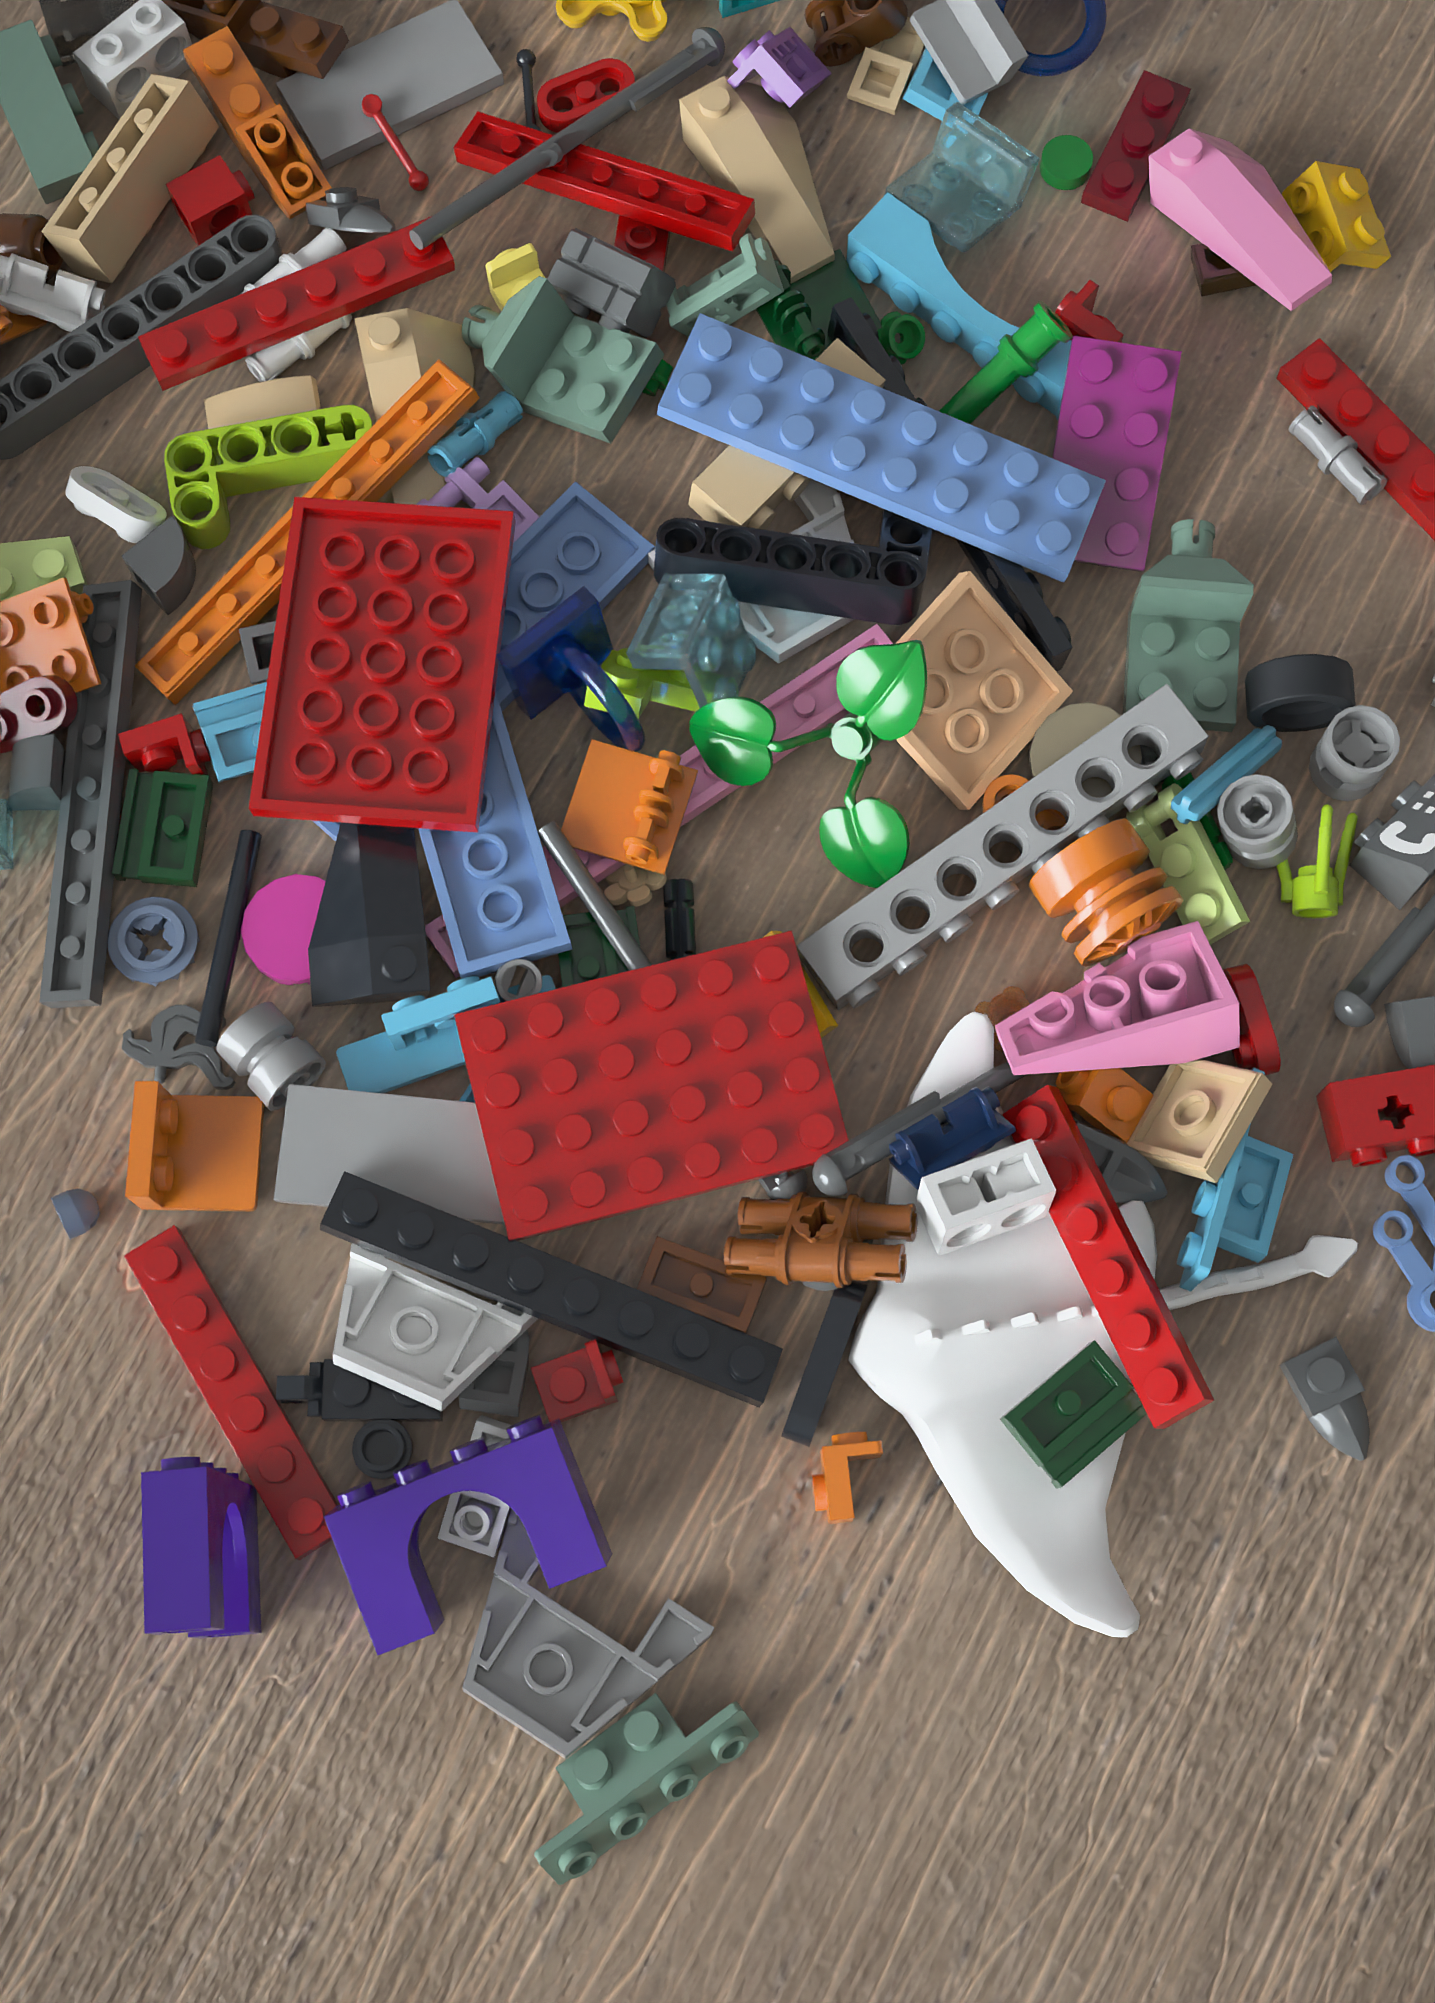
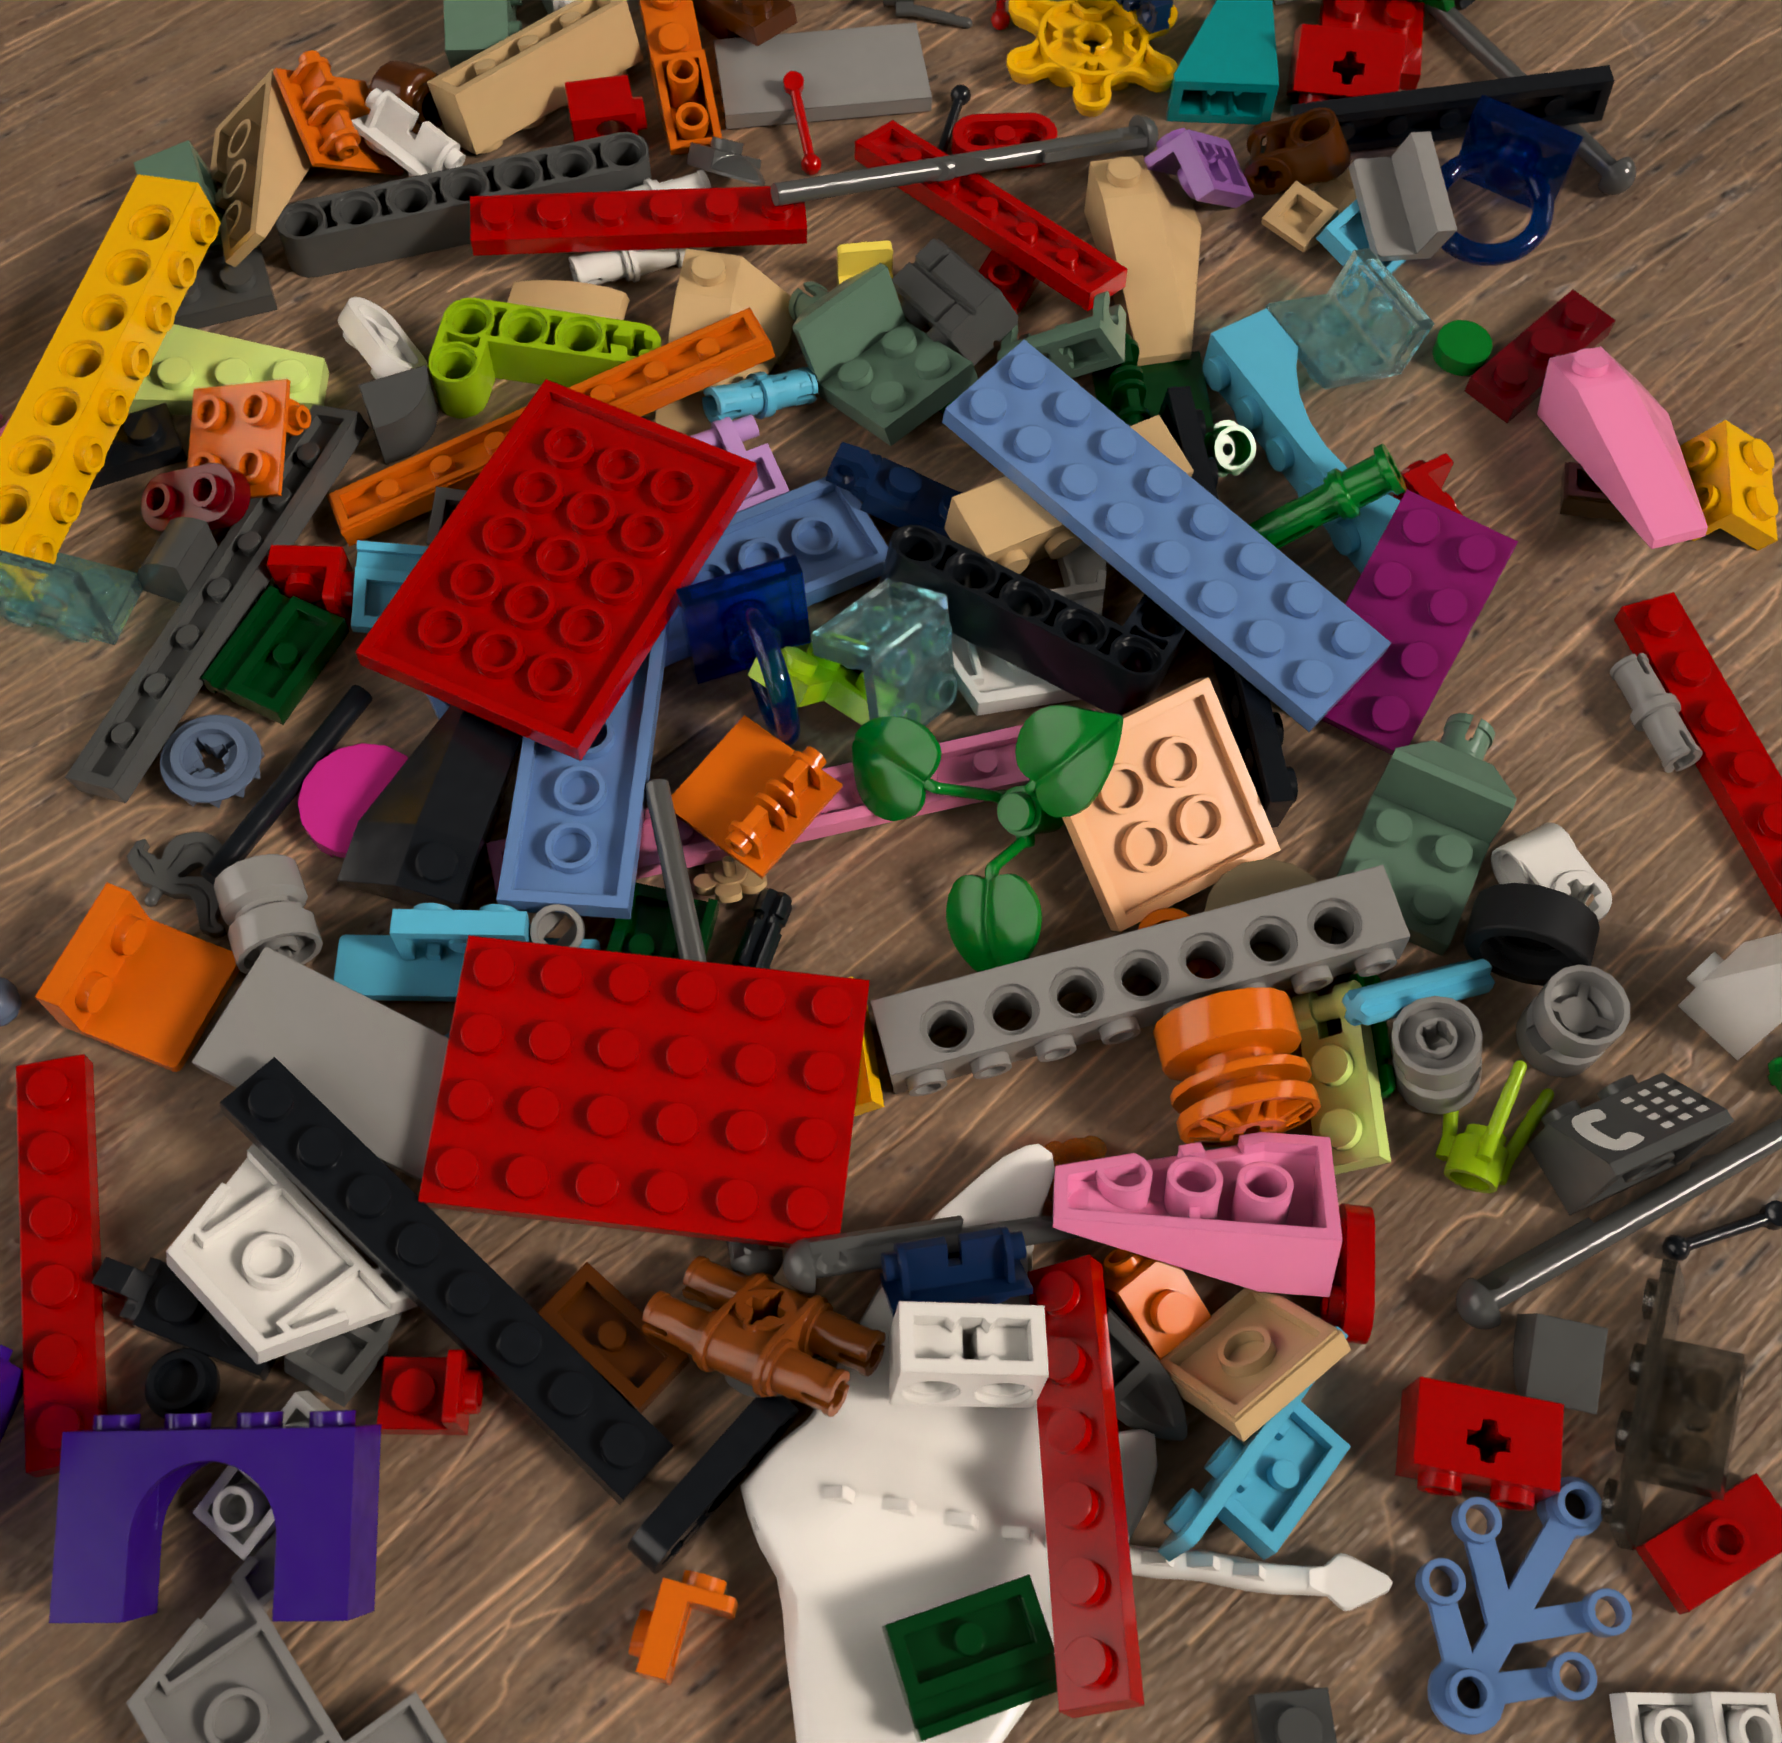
camera: 15 degrees right, 10 degrees down
none -> dark blue hinge [825,442,963,539]
none -> white piece [1491,822,1612,922]

